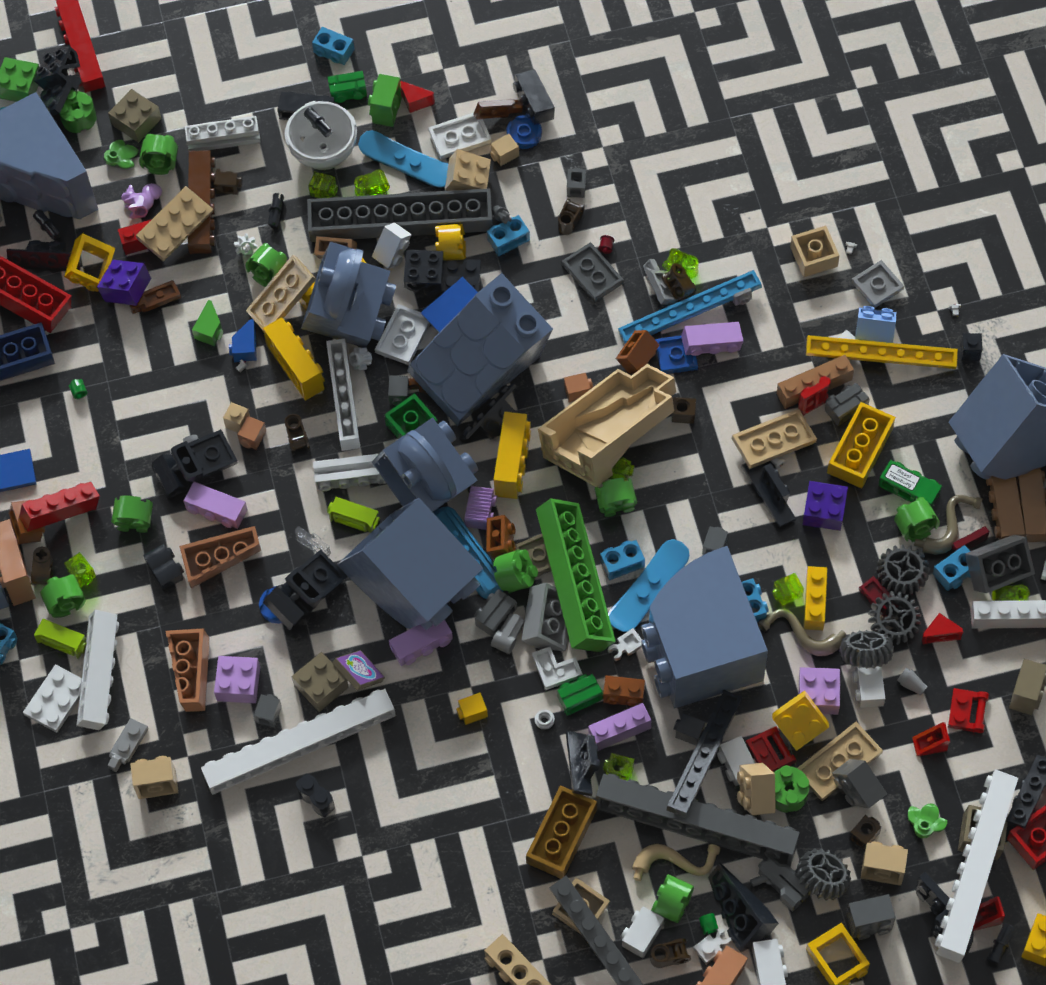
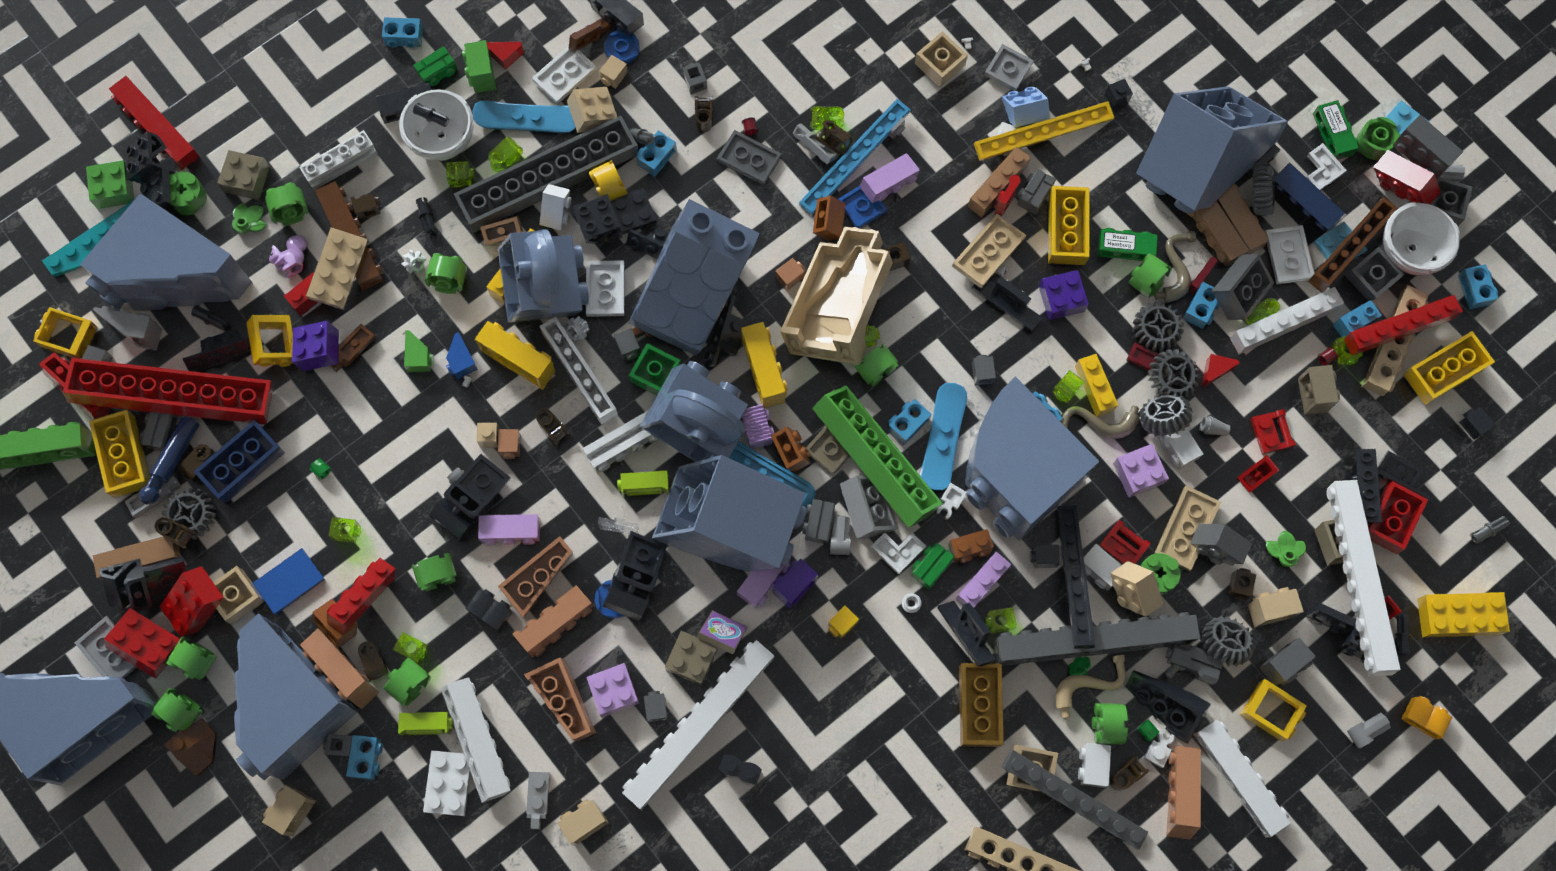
camera: 30 degrees left, 10 degrees up
tan plate [246,255,316,330] -> none
blue tile [421,277,478,333] -> none
bright green brick [493,549,538,593] -> none
yellow brick [772,690,829,751] -> none
none -> clear neon green brick [329,517,361,543]
none -> nougat wedge [513,585,593,658]
none -> dark purple brick [773,558,818,610]
none -> green plant [1068,656,1091,676]

